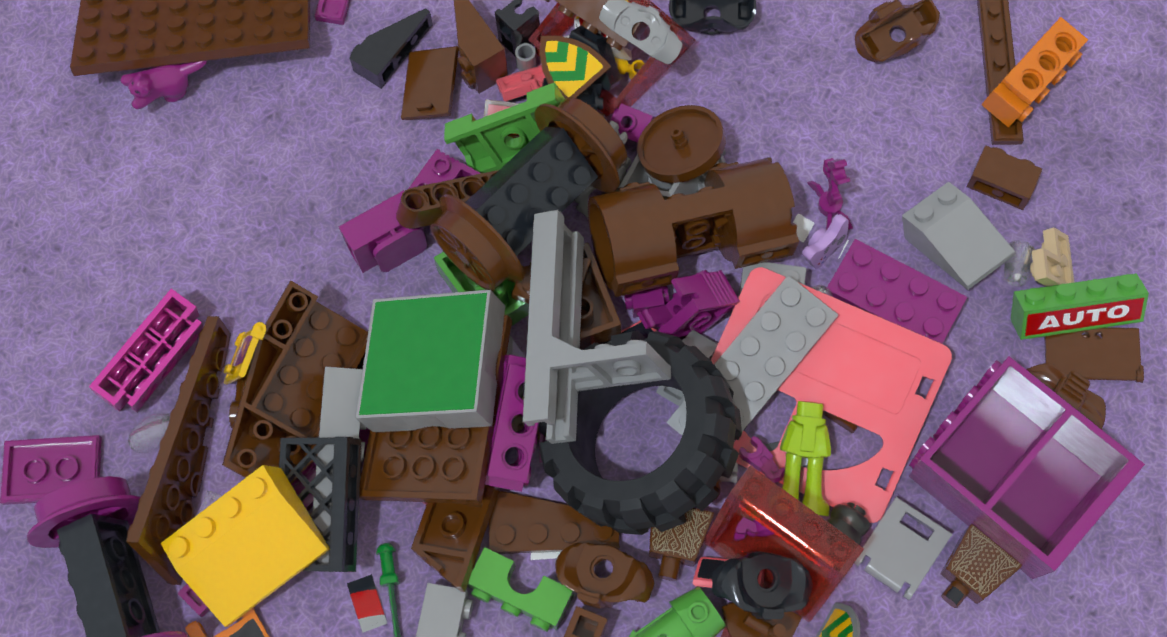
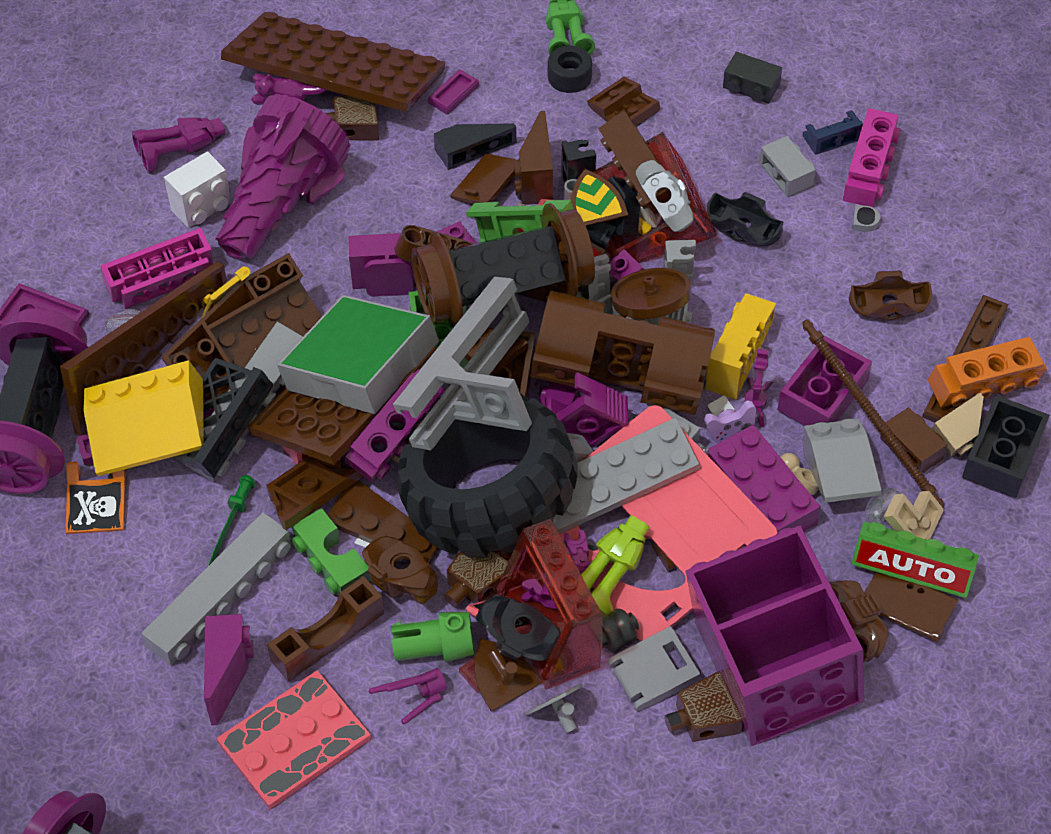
camera: 25 degrees right, 15 degrees down
sticker [347,574,387,633] -> none
none -> magenta piece [132,117,226,172]
none -> white brick [164,151,232,229]
none -> magenta cone [215,94,351,260]
none -> reddish brown torso [325,95,379,141]
none -> light grey hinge [663,240,696,279]
none -> yellow wedge [705,293,776,400]
none -> magenta brick [777,336,872,426]
none -> tan plate [780,453,819,495]
none -> reddish brown hose [802,319,944,508]
none -> tan slope [931,393,984,457]
none -> black brick [962,395,1050,498]

